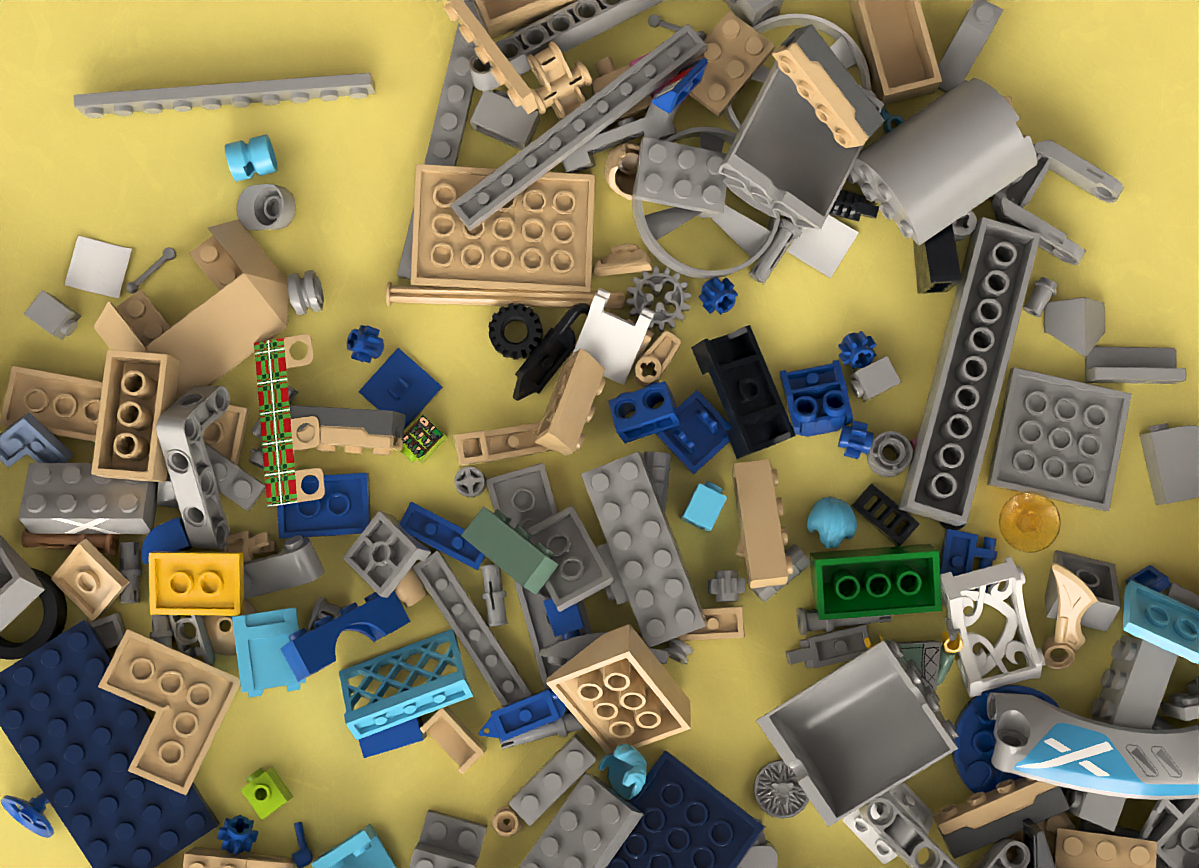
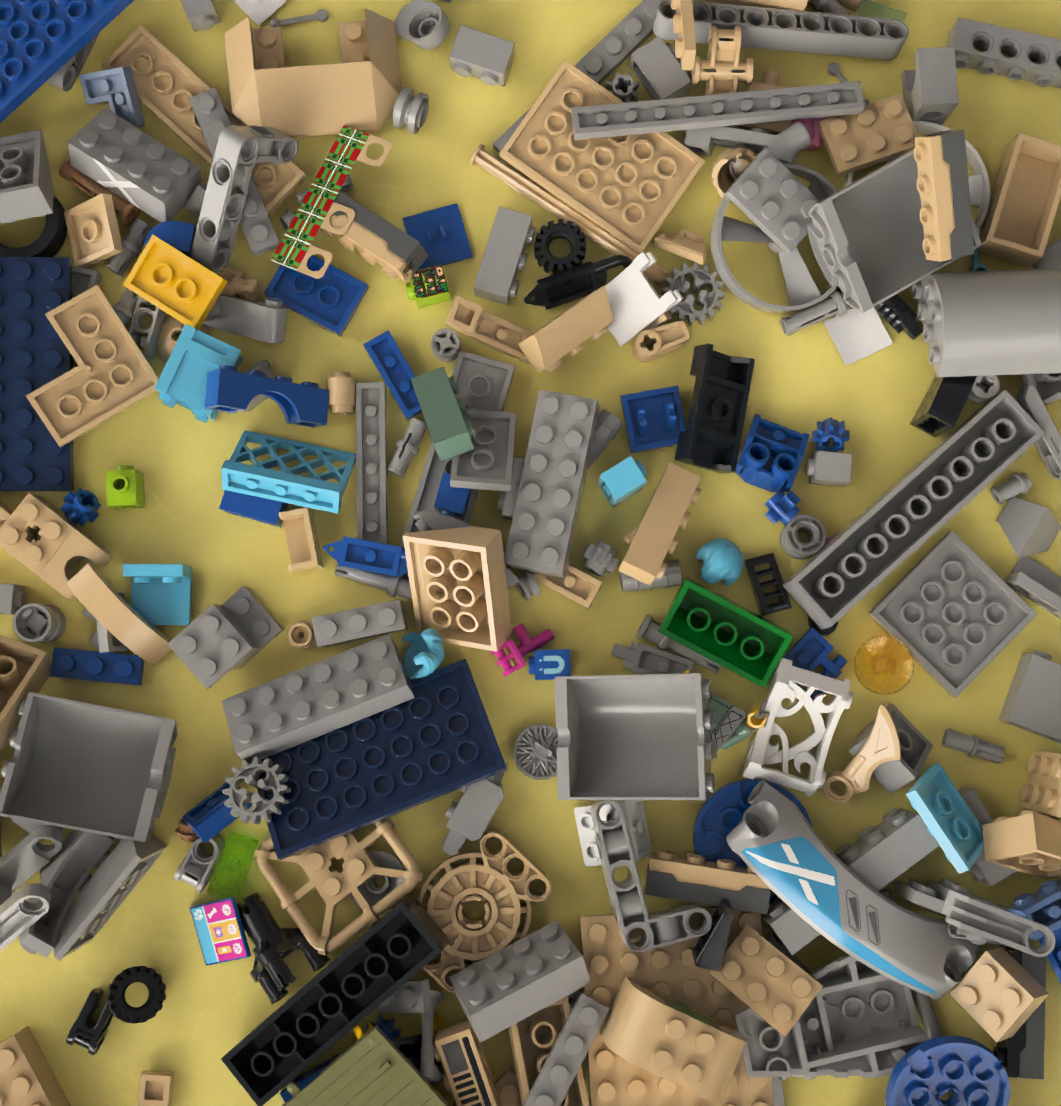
camera: 30 degrees right, 0 degrees up
tan brick [91,350,181,483] -> none
blue hand [292,822,313,868] -> none
light grey piece [343,511,431,598] -> none
blue gear [346,325,384,363] -> none
blue brick [608,381,681,444] -> none
blue slope [652,58,708,114] -> none
blue gear [699,276,738,315] -> none
blue tile [1125,565,1171,592] -> none
none -> light grey brick [449,25,515,87]
none -> light grey brick [474,206,536,305]
none -> dark pink arm [490,623,555,677]
none -> blue brick [529,649,571,680]
none -> light grey gear [605,72,639,103]
none -> light grey axle [942,728,1005,763]

